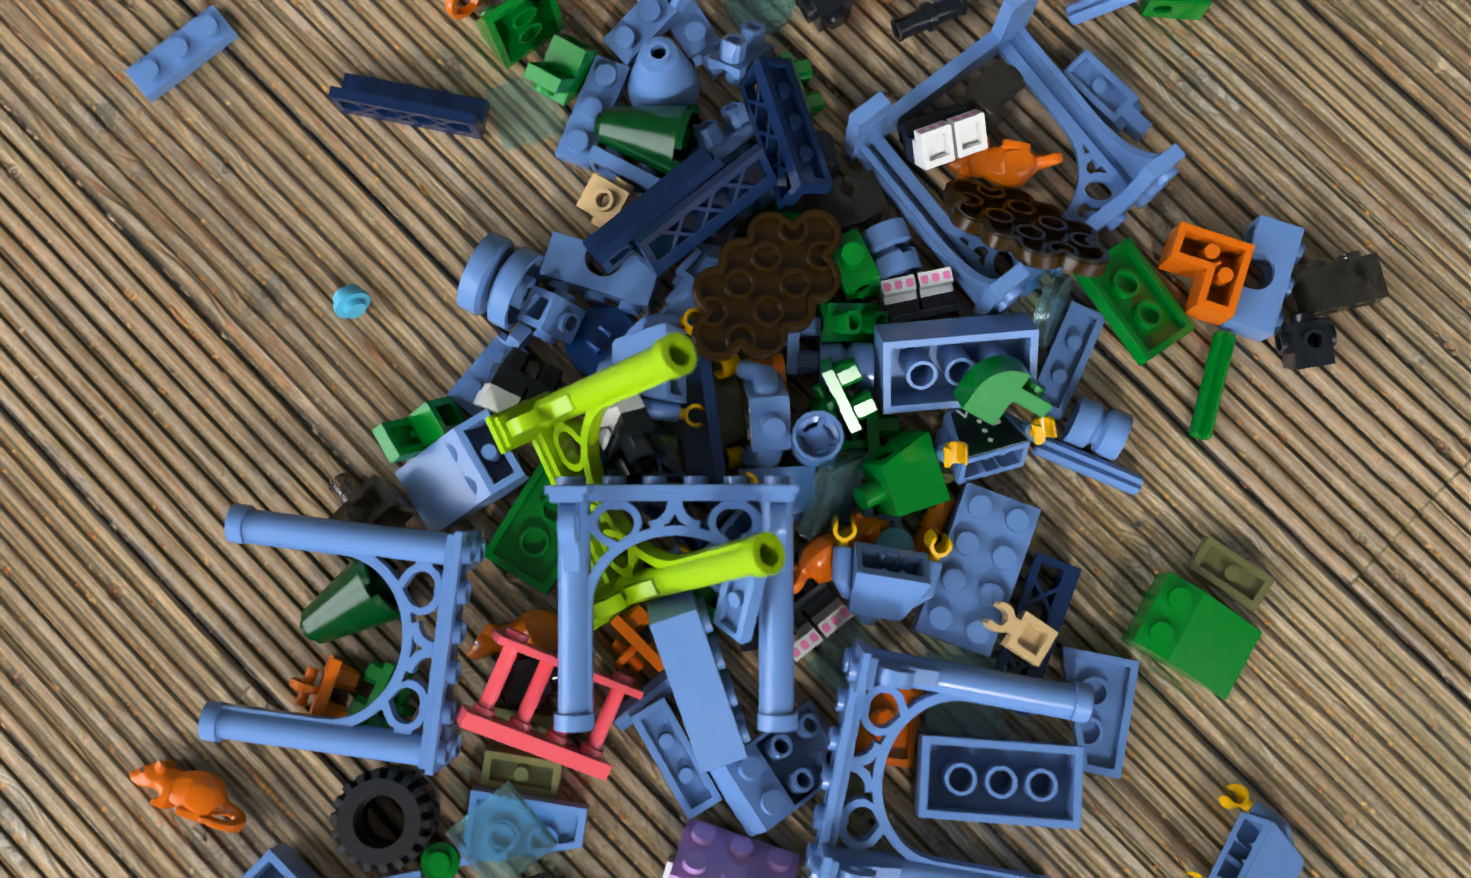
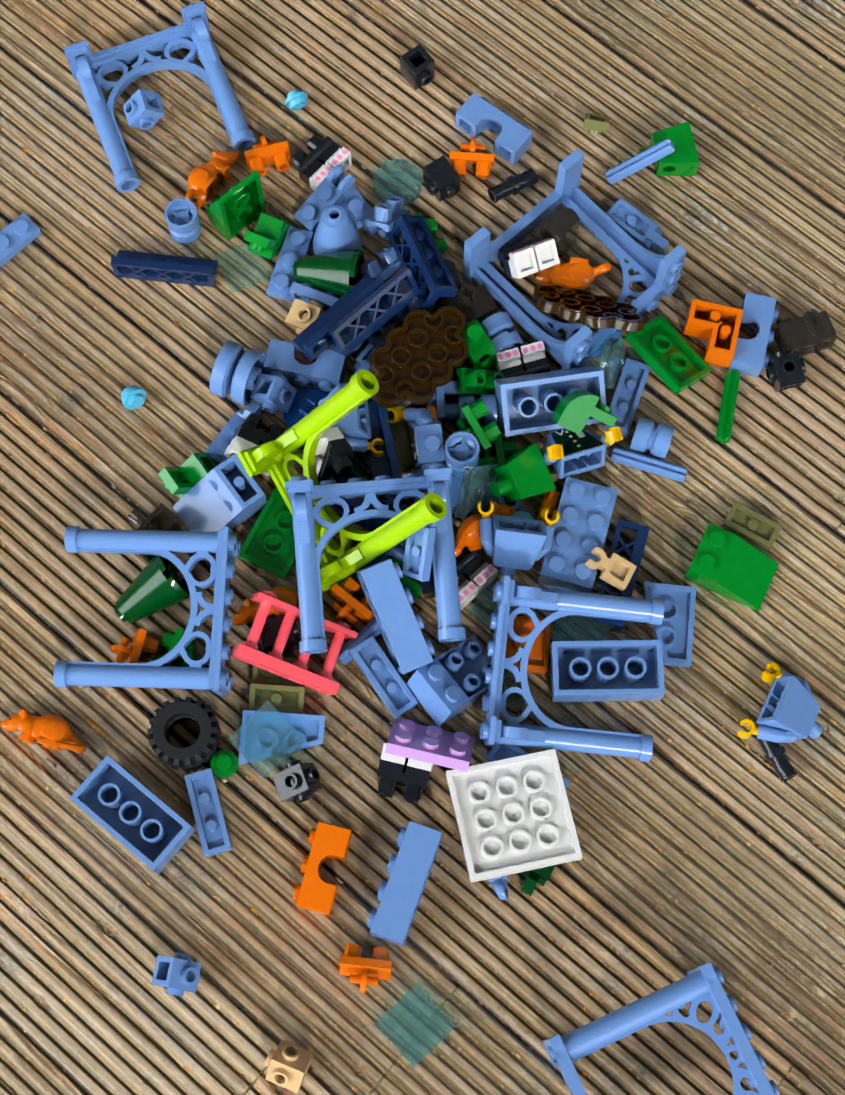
camera: 10 degrees left, 10 degrees down
none -> medium blue wheel [165,198,201,244]

